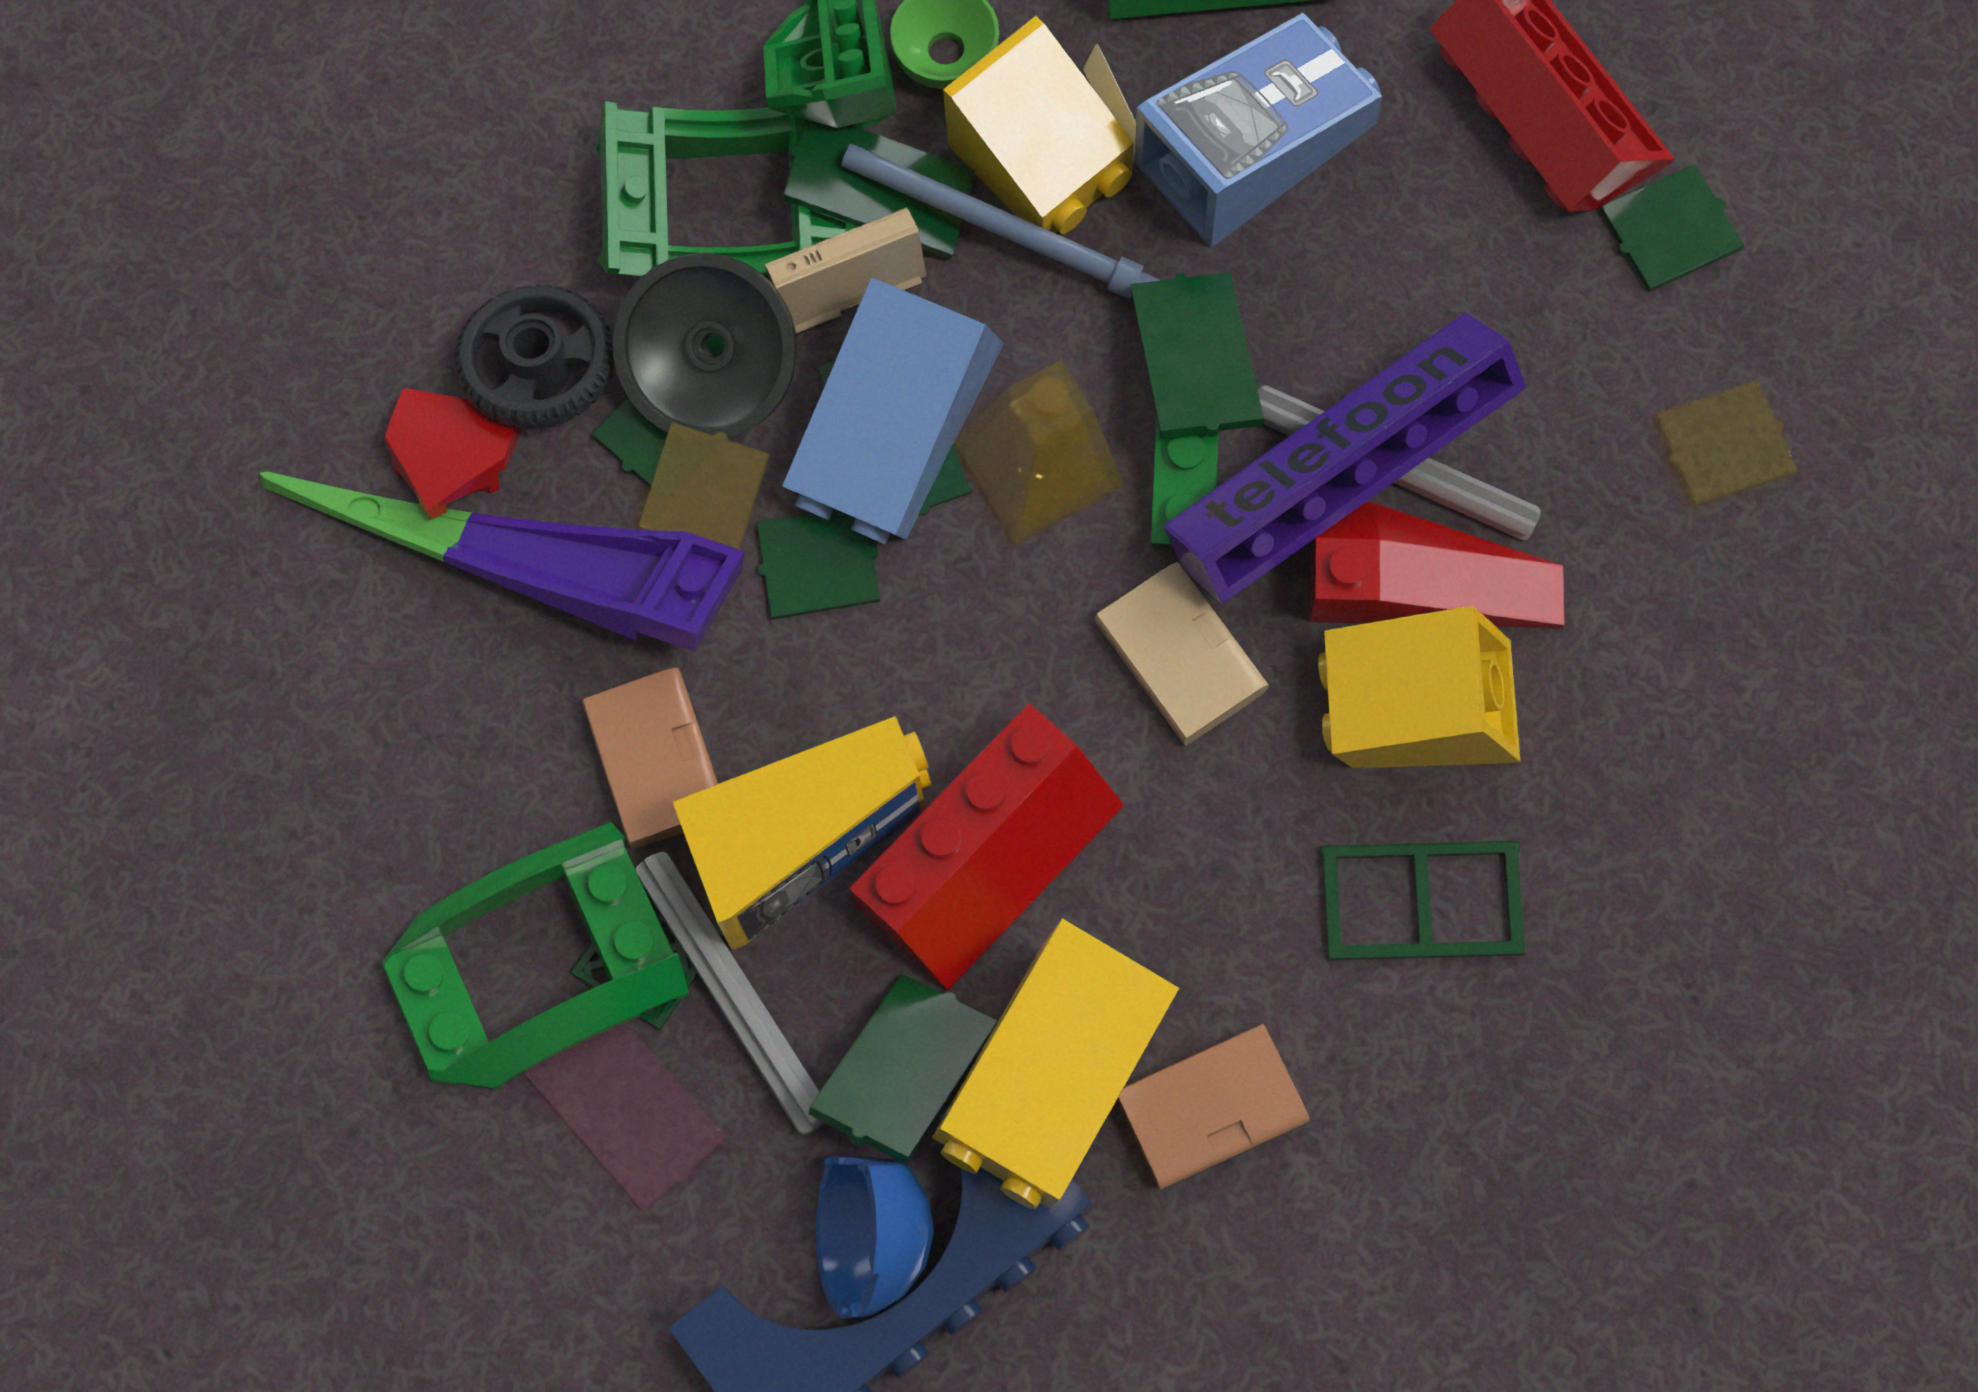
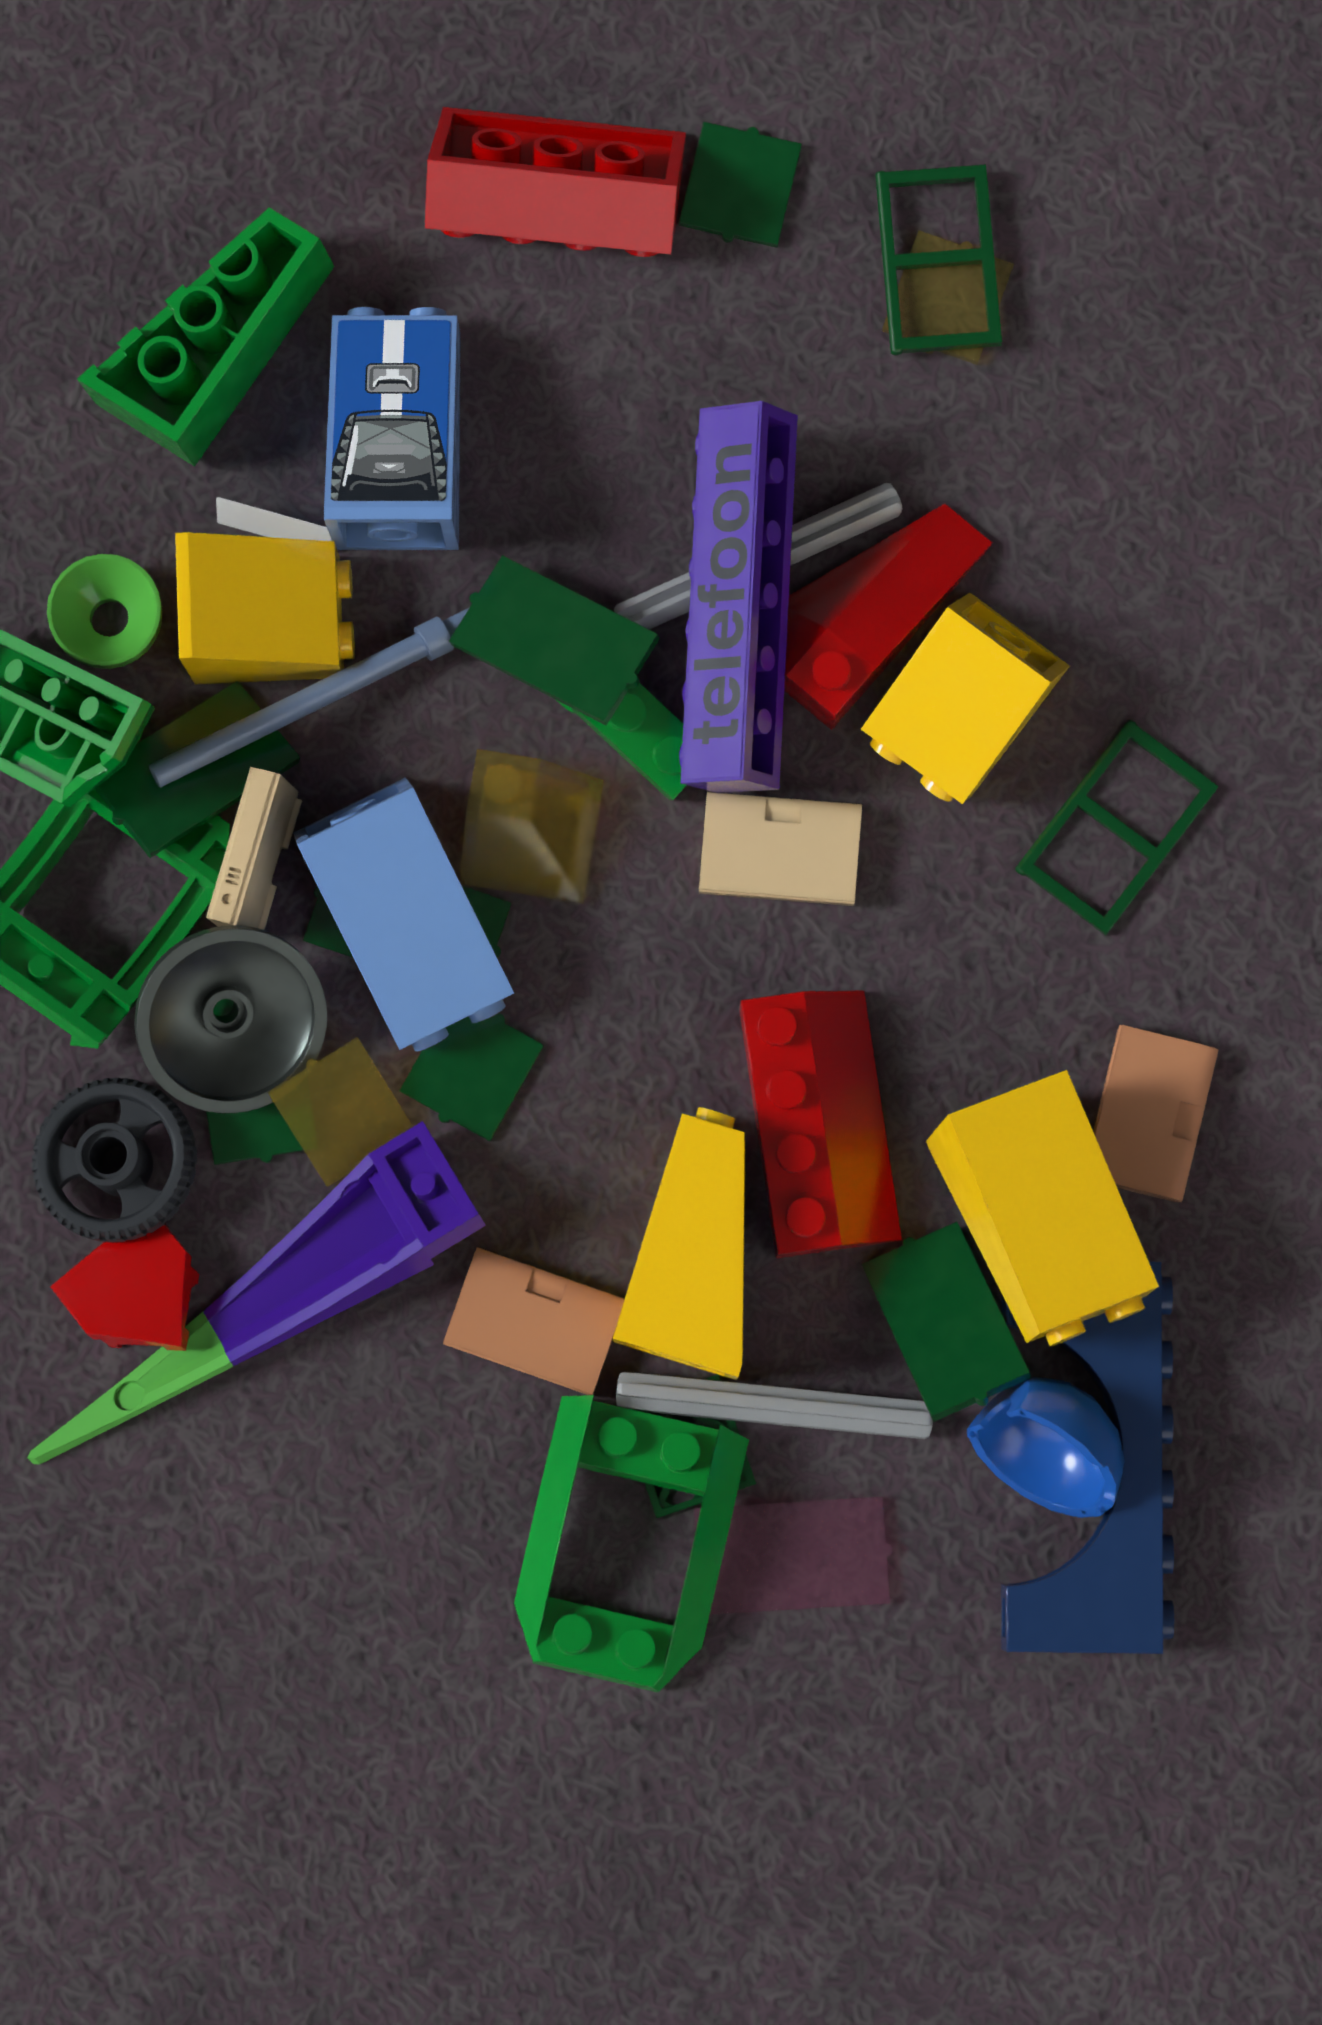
camera: 55 degrees left, 10 degrees up
none -> dark green window [875,164,1002,356]

